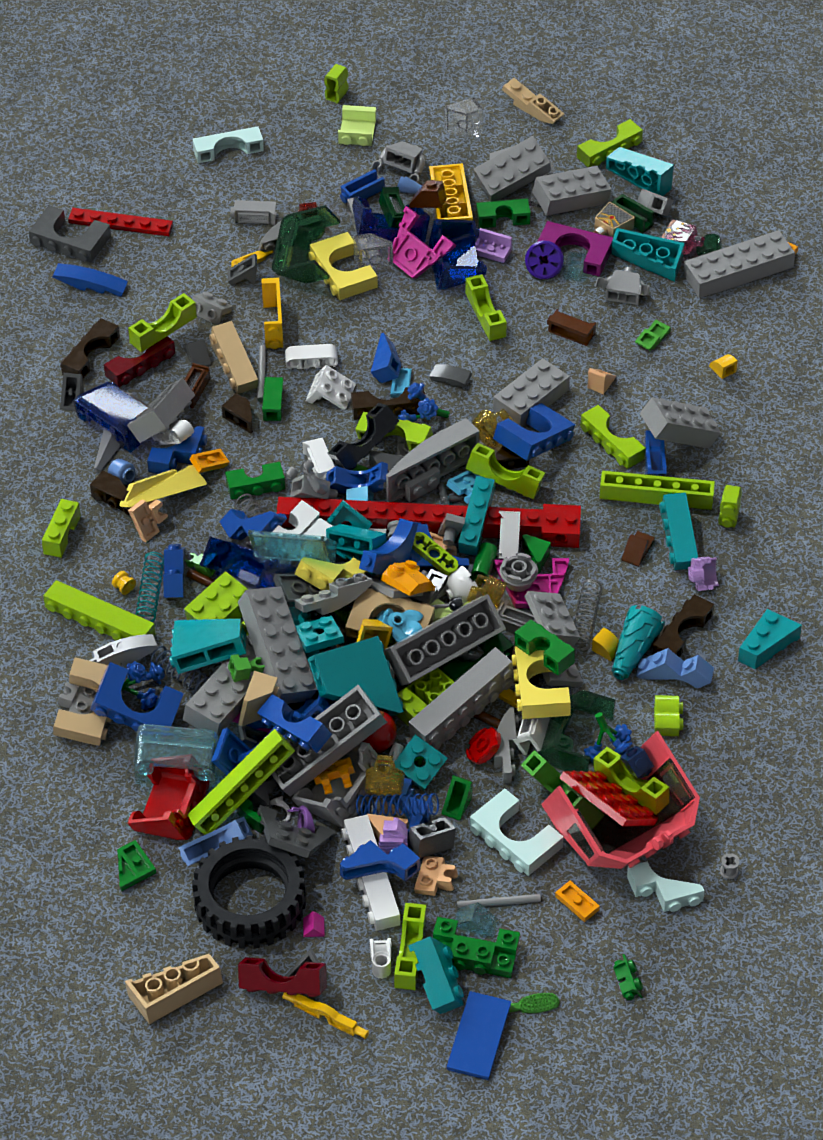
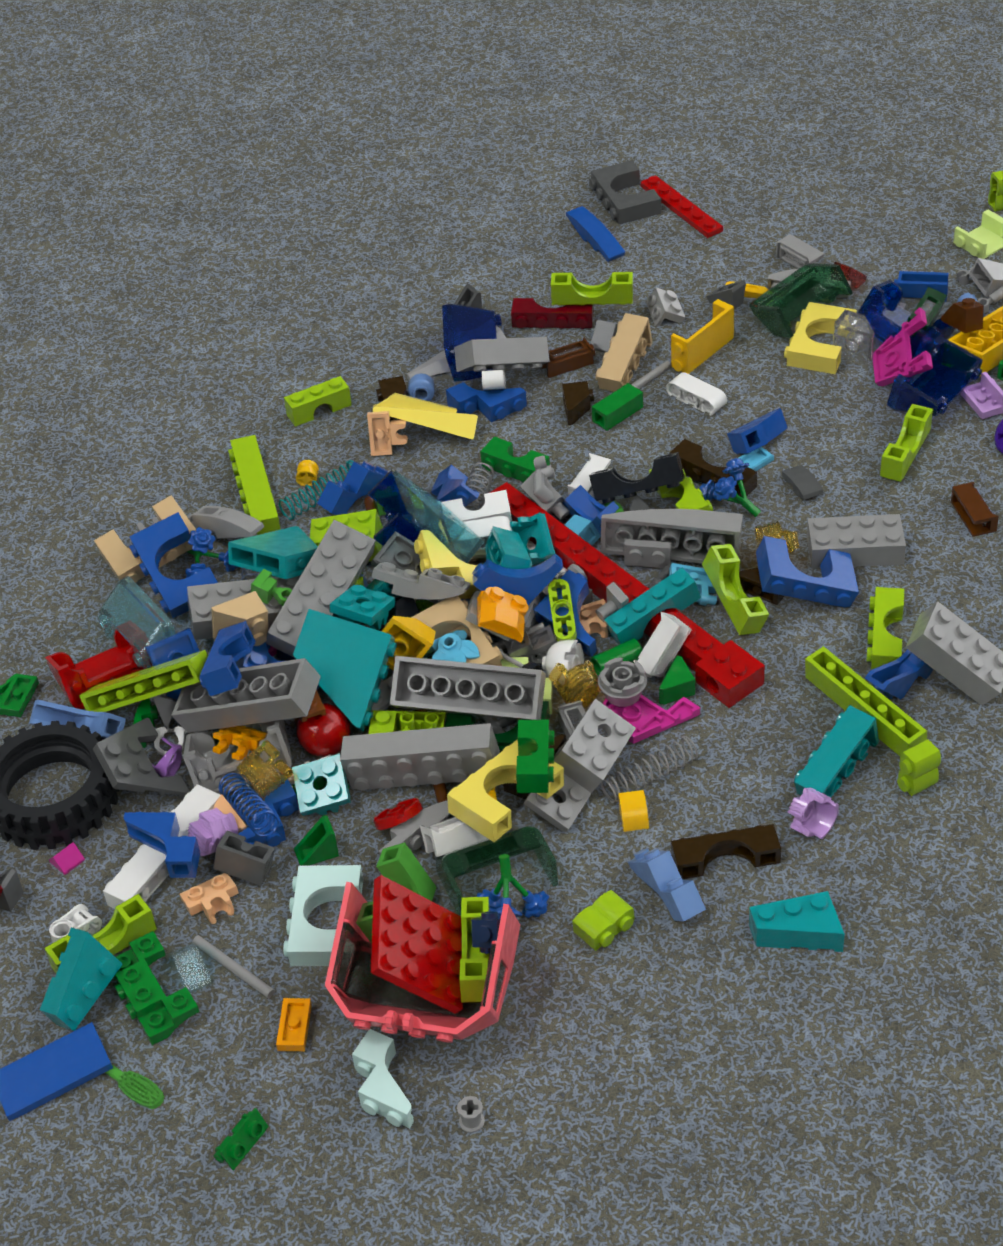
camera: 50 degrees right, 5 degrees down
dark brown arch [60,318,120,379] -> none
light orange plate [189,449,230,473] -> none
light aqua arch [193,126,264,163] -> none
white bracket [306,365,356,410] -> none
light nougat slope [587,368,616,395] -> none
teal cone [611,605,665,680] -> none
reddish brown slope [621,531,655,567] -> none

